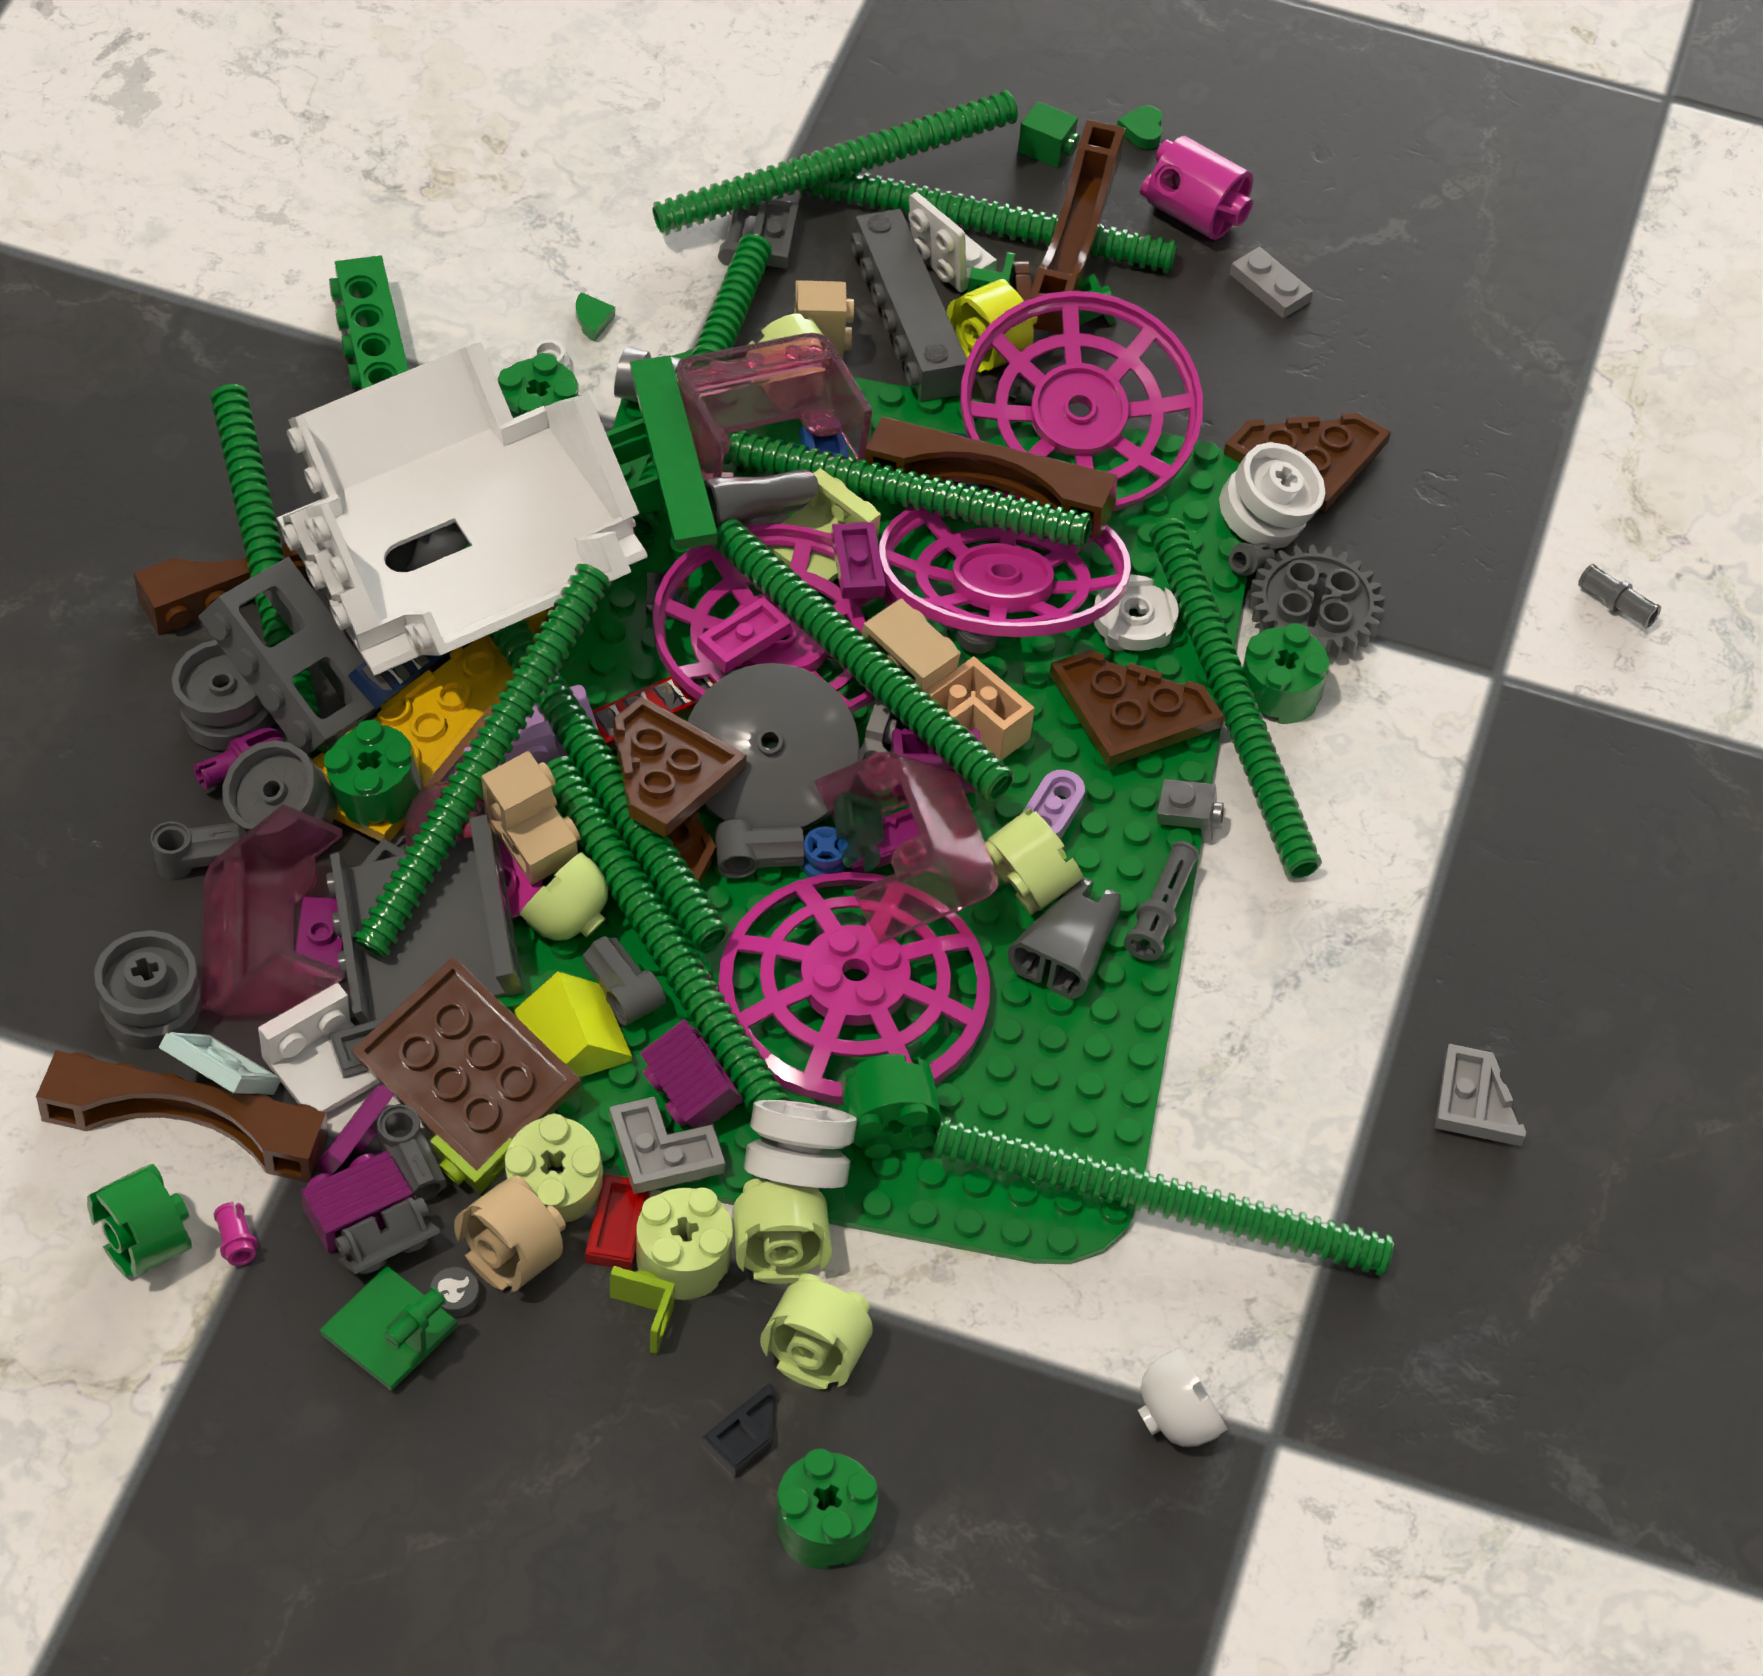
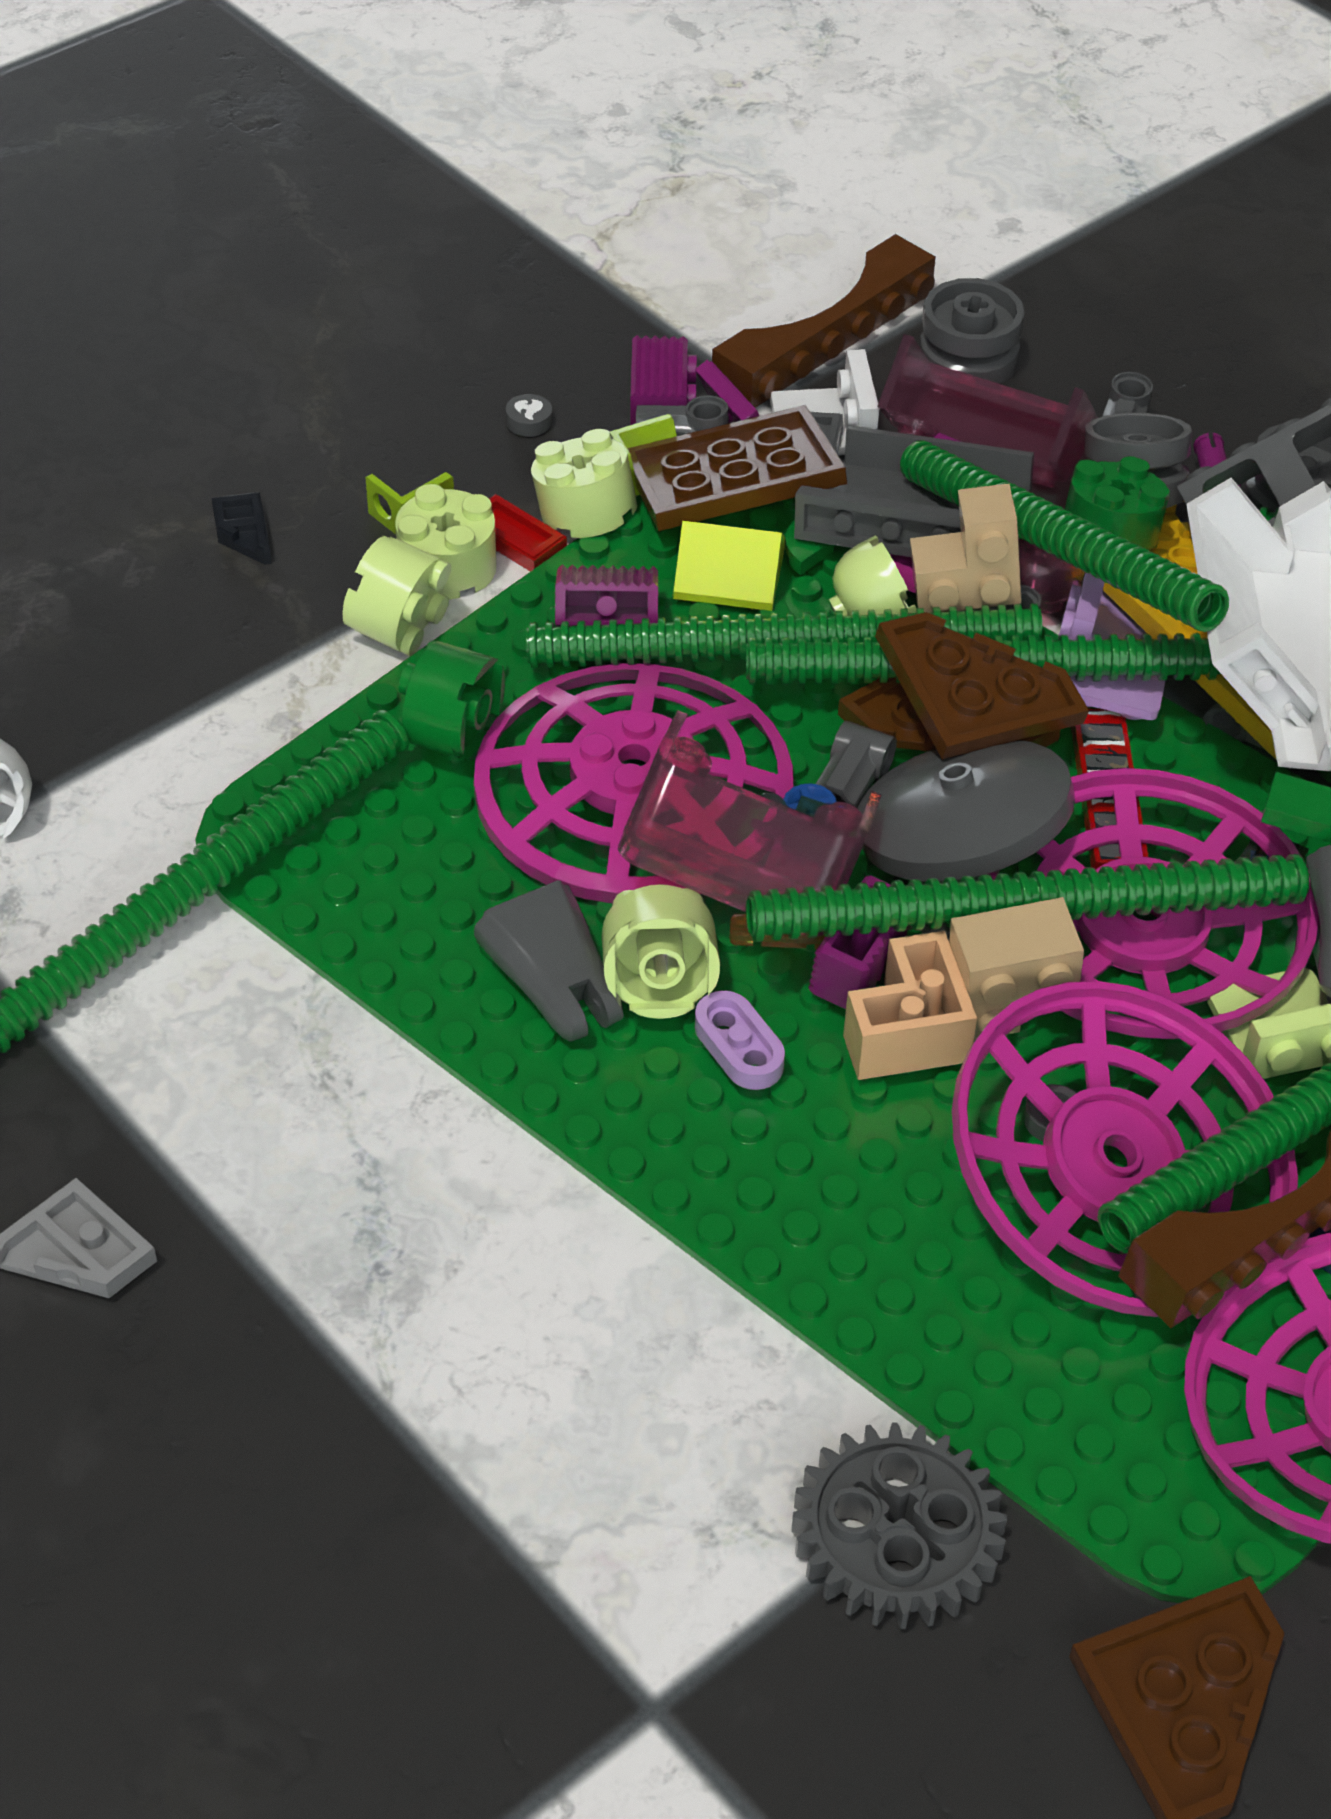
camera: 125 degrees right, 5 degrees down
green brick [87,1164,192,1278] -> none
light aqua tile [159,1032,281,1095] -> none
dark pink pin [213,1202,258,1266] -> none
green plate [320,1266,458,1391] -> none
dark grey hinge [335,1197,441,1274] -> none
tan brick [454,1175,566,1292] -> none
dark grey piece [583,936,666,1026] -> none
light grey plate [609,1097,725,1194] -> none
dark pink plate [697,596,791,674] -> none
white wheel [744,1100,857,1188] -> none
yellowish green brick [760,1273,873,1389] -> none
green brick [776,1449,878,1569] -> none
magenta plate [831,522,886,599] -> none
reddish brown plate [1050,650,1224,767] -> none
white plate [1094,575,1178,651] -> none
dark grey pin [1124,841,1199,961] -> none
green piece [1149,518,1322,878] -> none
flat silver bracket [1157,779,1224,843] -> none
white wheel [1219,442,1326,549] -> none
dark grey pin [1228,543,1275,576] -> none
green brick [1242,623,1330,724] -> none

